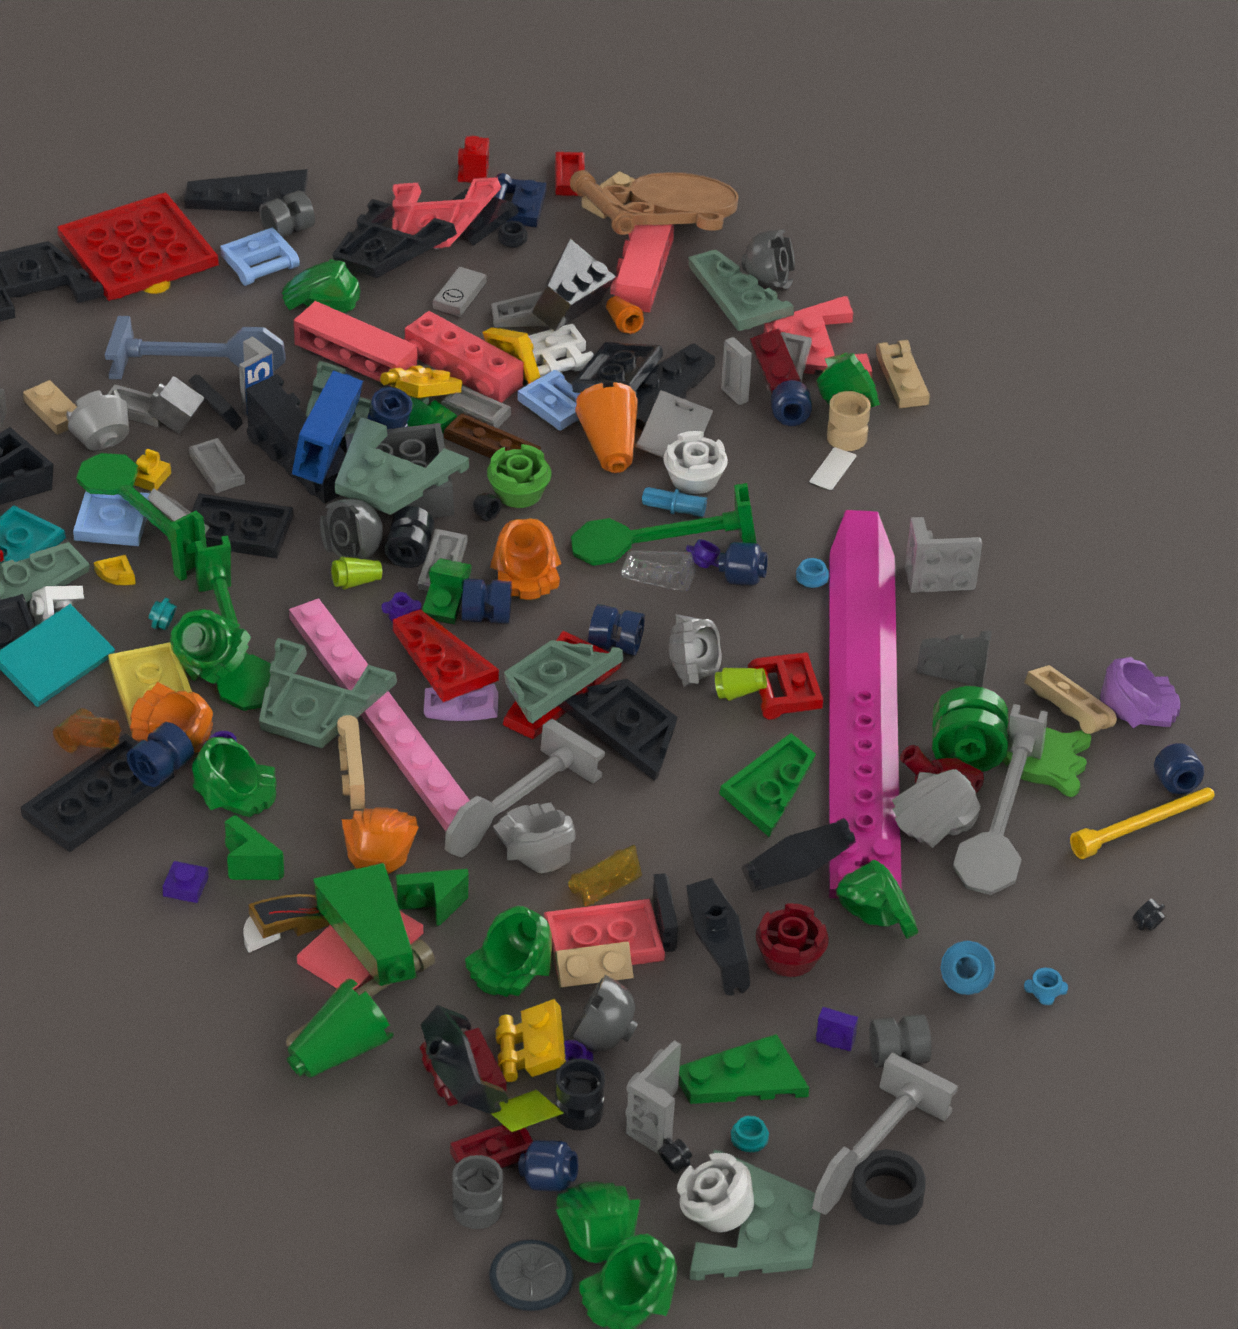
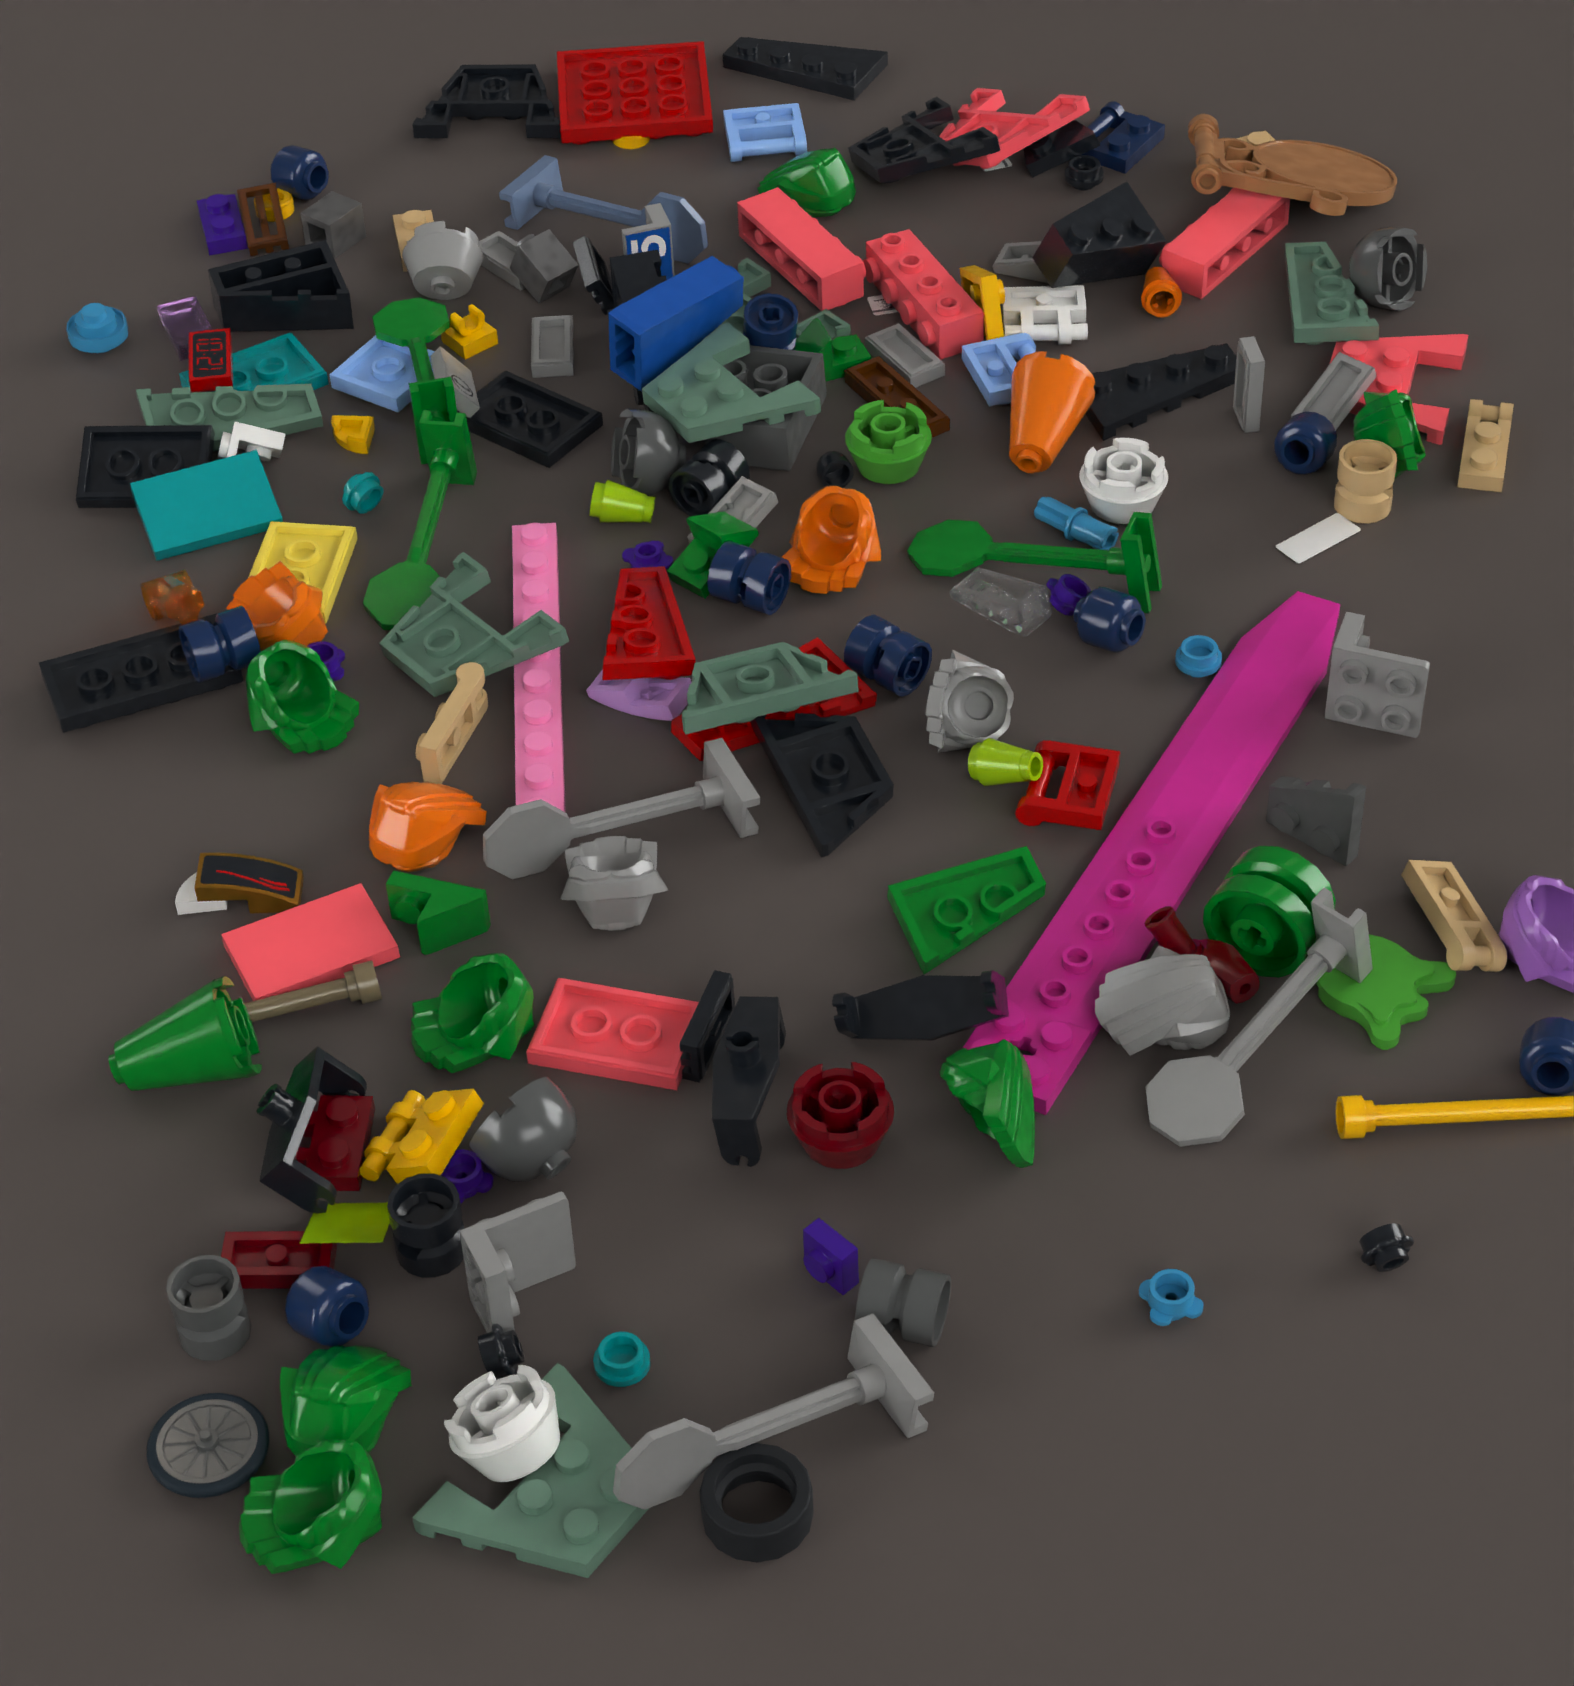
camera: 30 degrees right, 0 degrees up
dark purple plate [162,861,209,903] -> none
green hair [170,609,251,684] -> none
green slope [225,814,284,880] -> none
dark grey wheel [260,190,315,238] -> none
green slope [313,863,416,986] -> none
yellow plate [380,365,462,398] -> none
light grey tile [433,266,486,317] -> none
red brick [457,136,489,183] -> none
red tile [555,152,585,196] -> none
tan plate [555,941,634,988] -> none
clear yellow hinge [568,845,643,907] -> none
black tile [572,342,663,393] -> none
light grey container [635,390,713,458] -> none
green wing [678,1034,809,1104] -> none
dark red plate [750,328,801,395] -> none
dark azure plate [940,941,996,995] -> none

